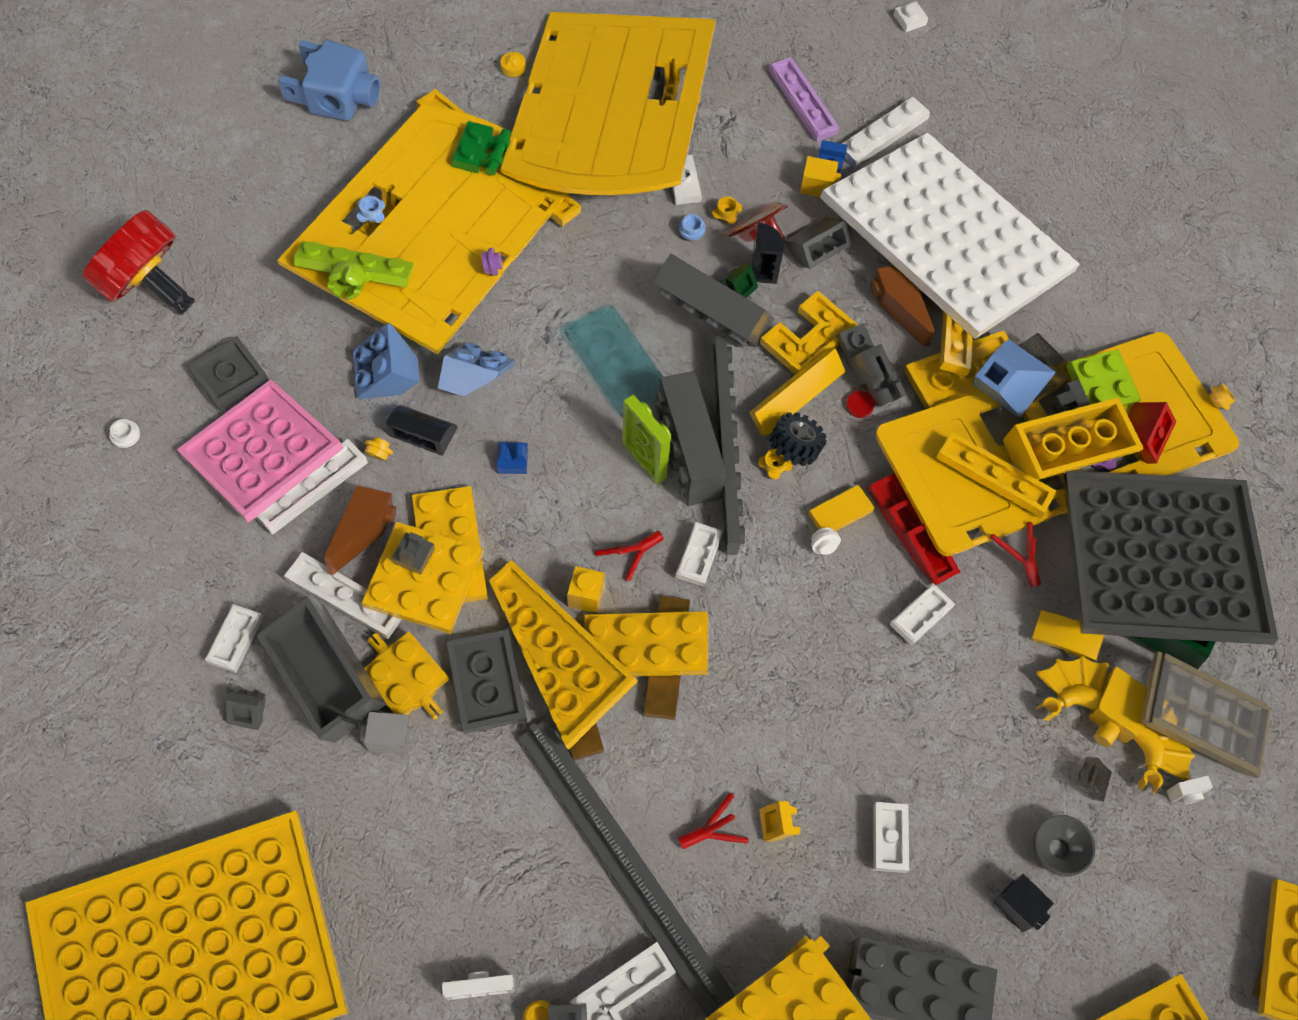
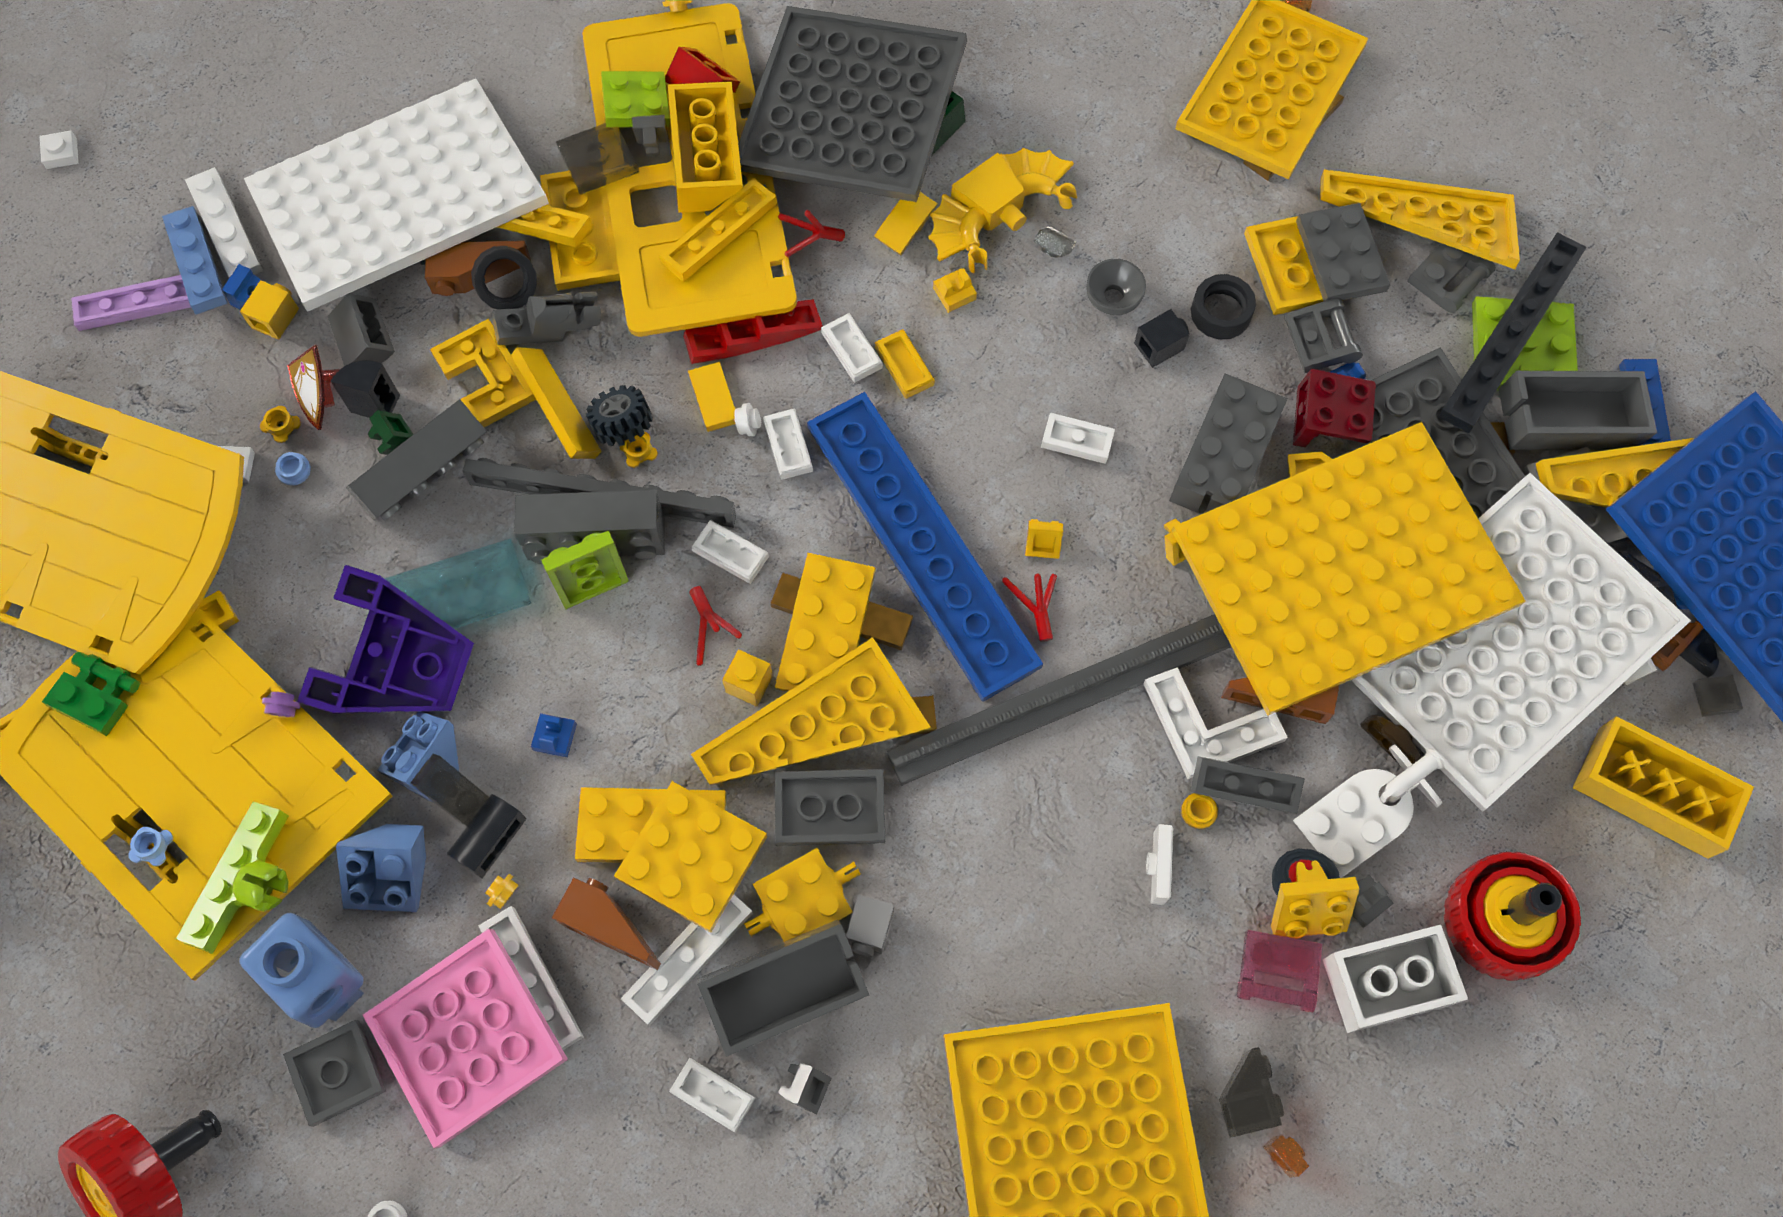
camera: 75 degrees left, 5 degrees up
dark grey tile [391,532,435,575] -> none
red piece [846,391,875,418] -> none
medium blue slope [973,339,1056,418] -> none
clear piece [1140,651,1271,778] -> none
white plate [1166,776,1213,805] -> none
none -> medium blue plate [162,206,228,315]
none -> medium blue piece [240,913,364,1028]
none -> dark purple wedge [297,565,474,713]
none -> clear smoke plate [410,753,489,826]
none -> black tyre [471,246,537,310]
none -> white plate [763,408,813,480]
none -> blue plate [807,392,1043,702]
none -> yellow tile [875,329,935,399]
none -> yellow tile [933,268,977,313]
none -> black tyre [1190,274,1256,340]

